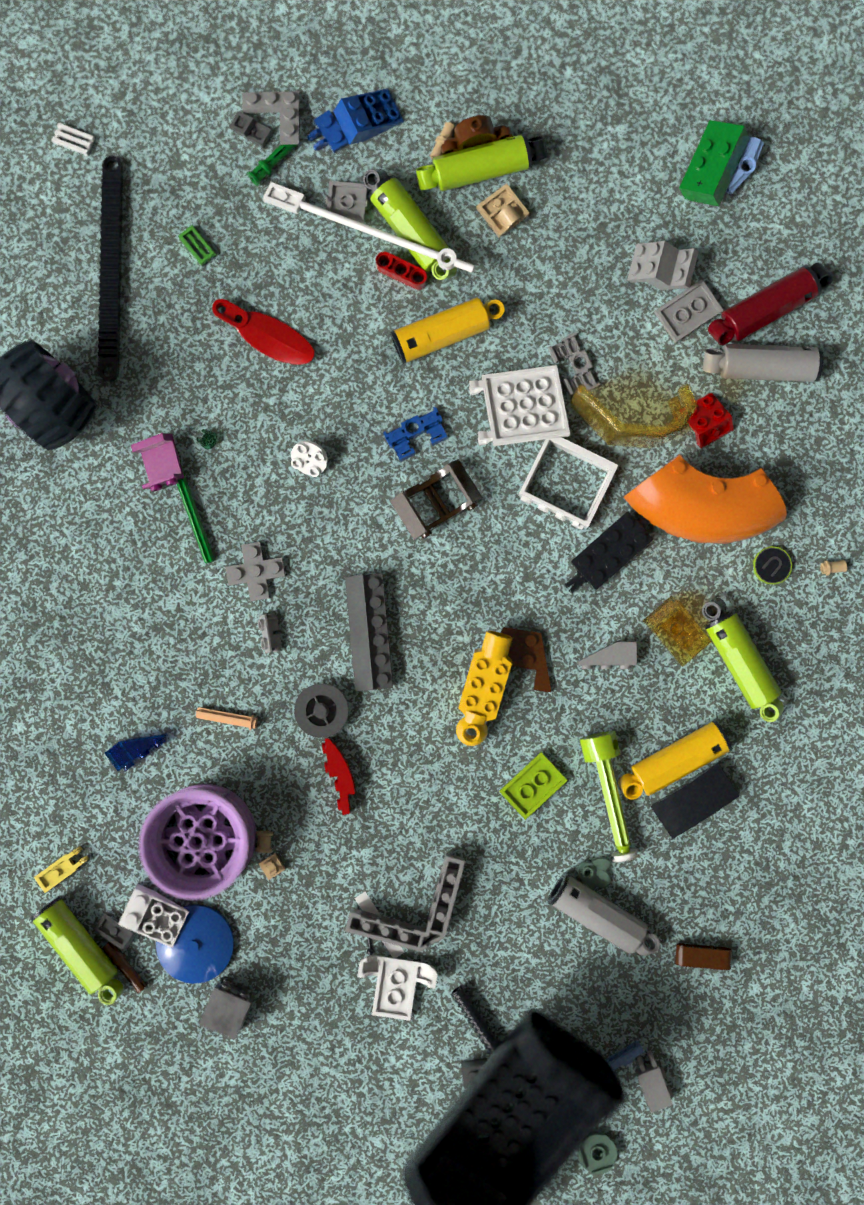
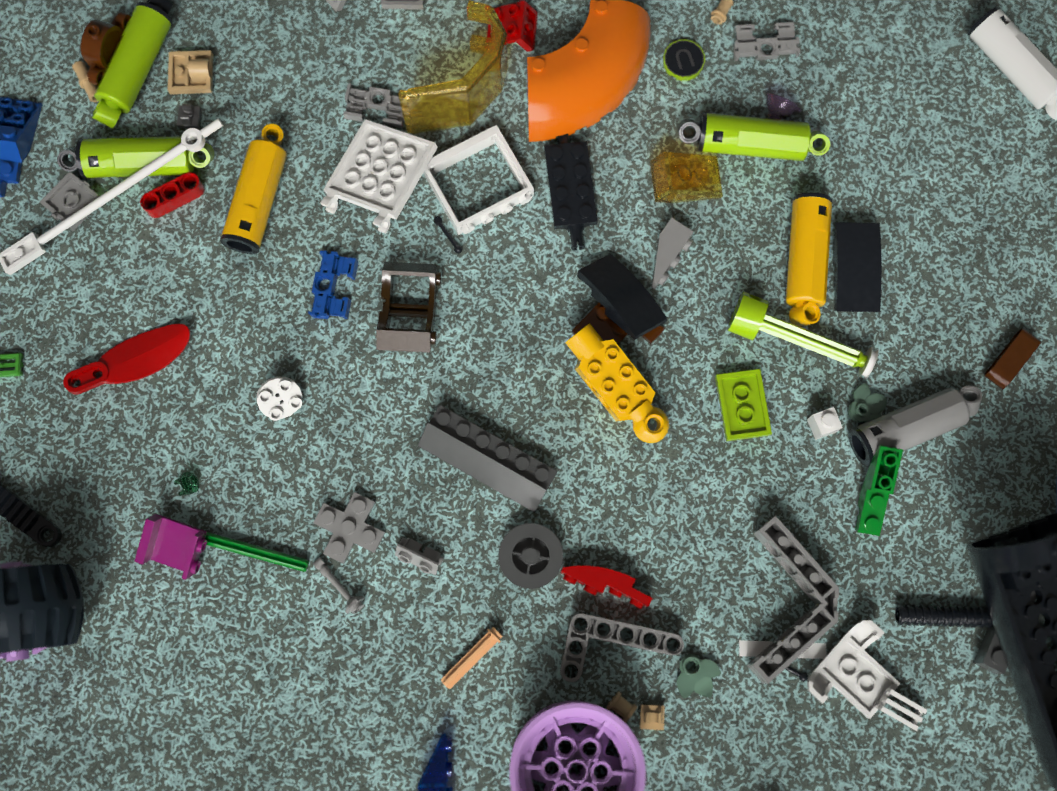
camera: 55 degrees left, 10 degrees down
none -> flat silver tile [176,104,202,129]
none -> light grey piece [312,557,364,614]
none -> black hinge [434,216,463,254]
none -> light grey beam [560,614,684,682]
none -> black slope [577,253,668,340]
none -> sand green plate [677,654,721,699]
none -> light grey piece [733,22,801,61]
none -> clear purple piece [767,93,802,120]
none -> white brick [807,407,843,440]
none -> green slope [855,445,903,536]
none -> white tile [876,687,927,731]

